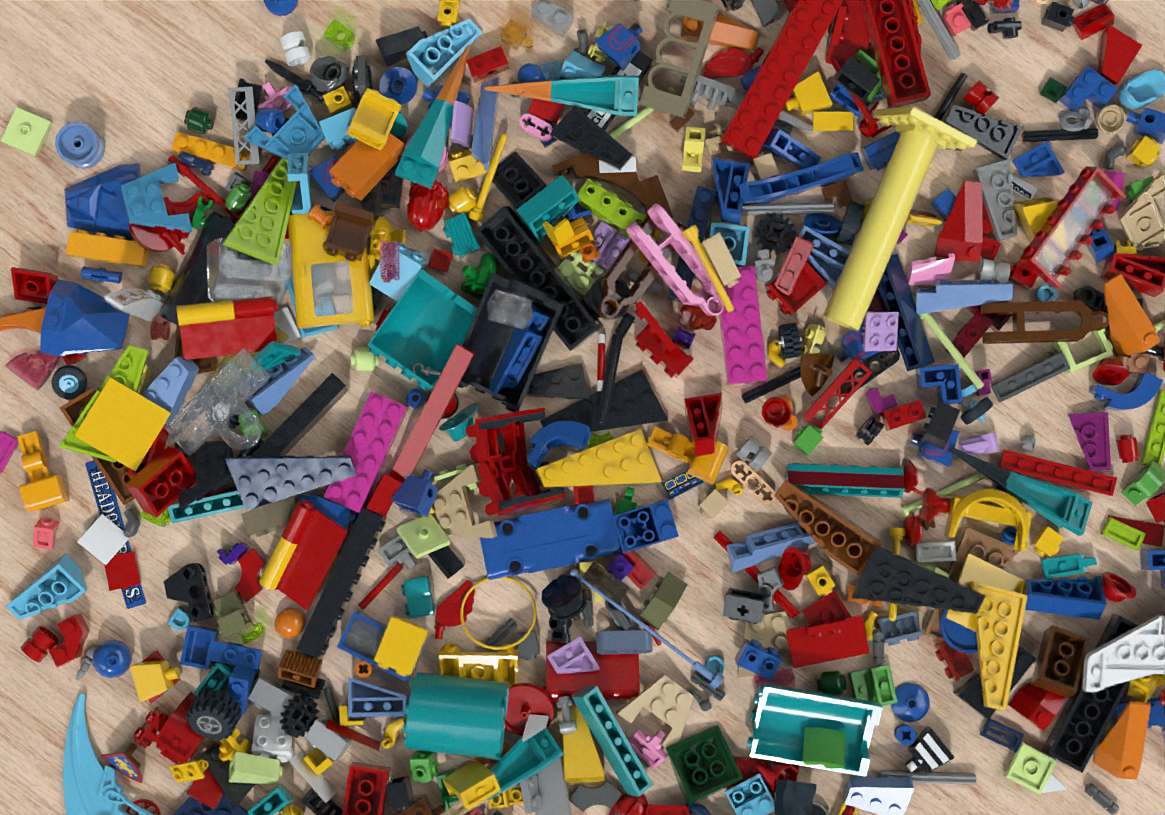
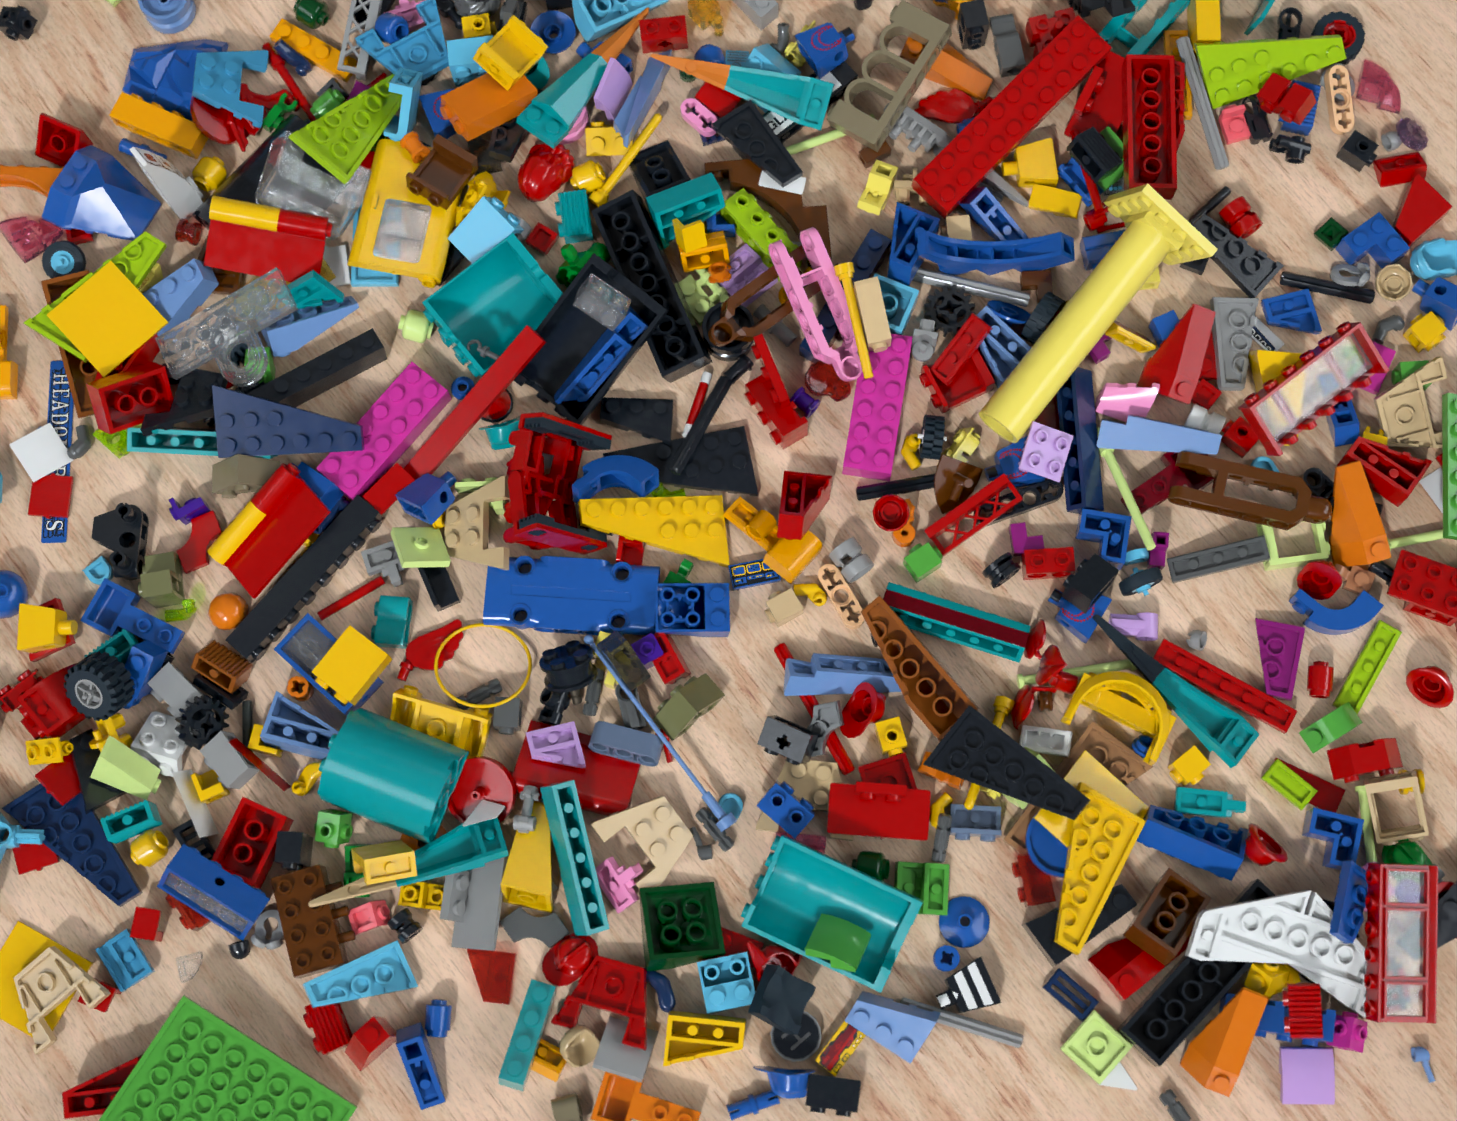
camera: 15 degrees right, 10 degrees down
clear pink hinge [380,241,399,283] -> none

